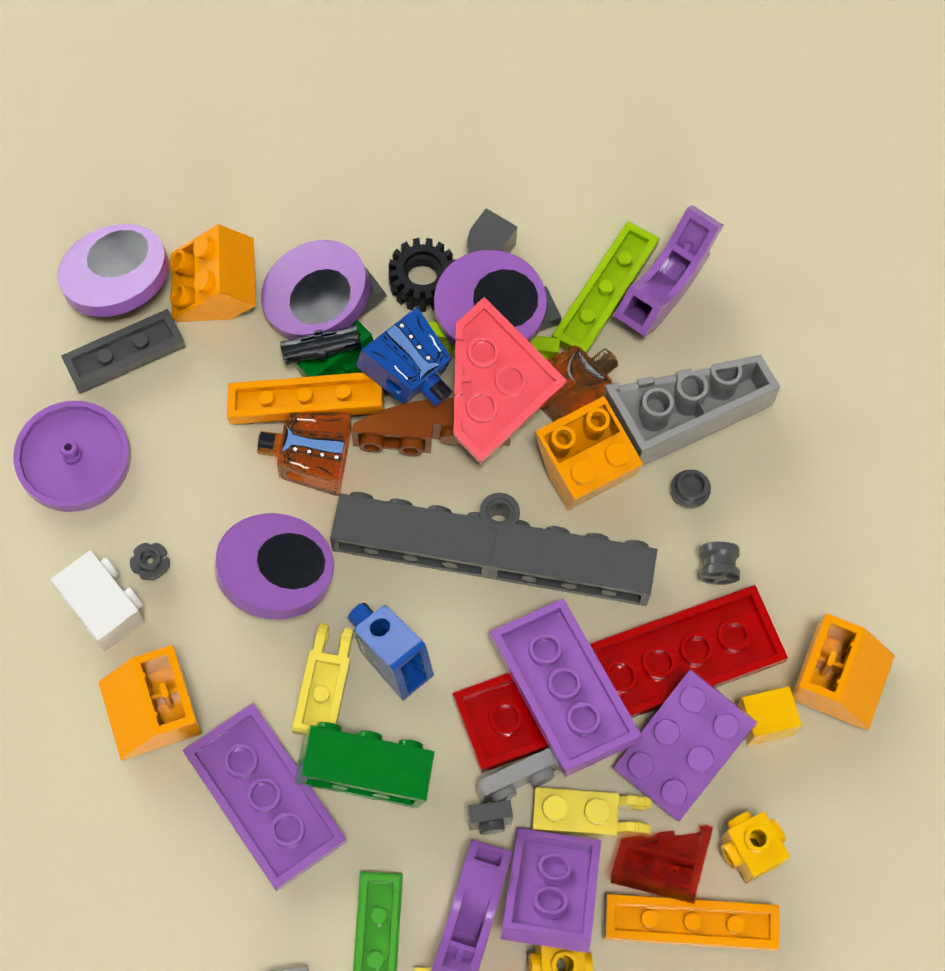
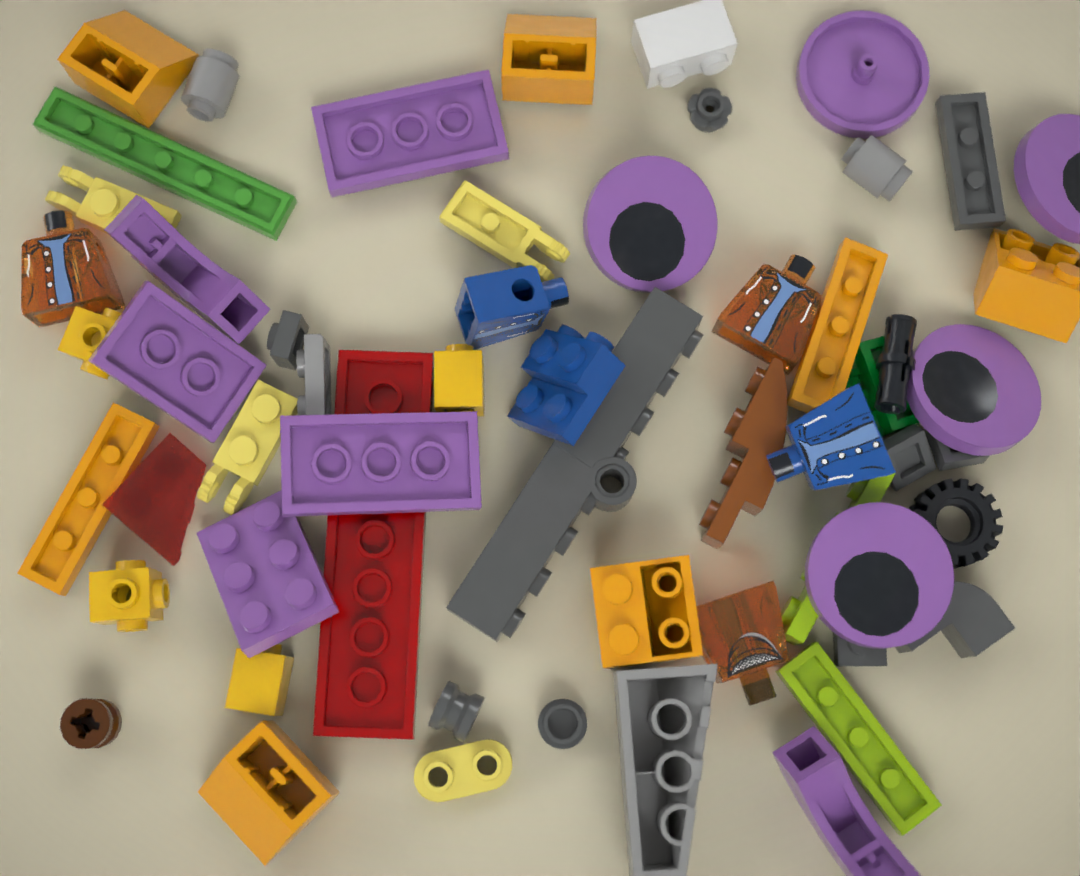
camera: 115 degrees right, 10 degrees up
green brick [295,722,435,809] -> none
coral plate [453,297,567,464] -> none
none -> reddish brown wheel [60,698,122,749]
none -> light yellow plate [414,739,513,802]
none -> yellow brick [434,344,484,417]
none -> blue plate [507,324,626,446]
none -> light grey brick [841,135,913,201]
none -> dark grey plate [883,424,937,491]

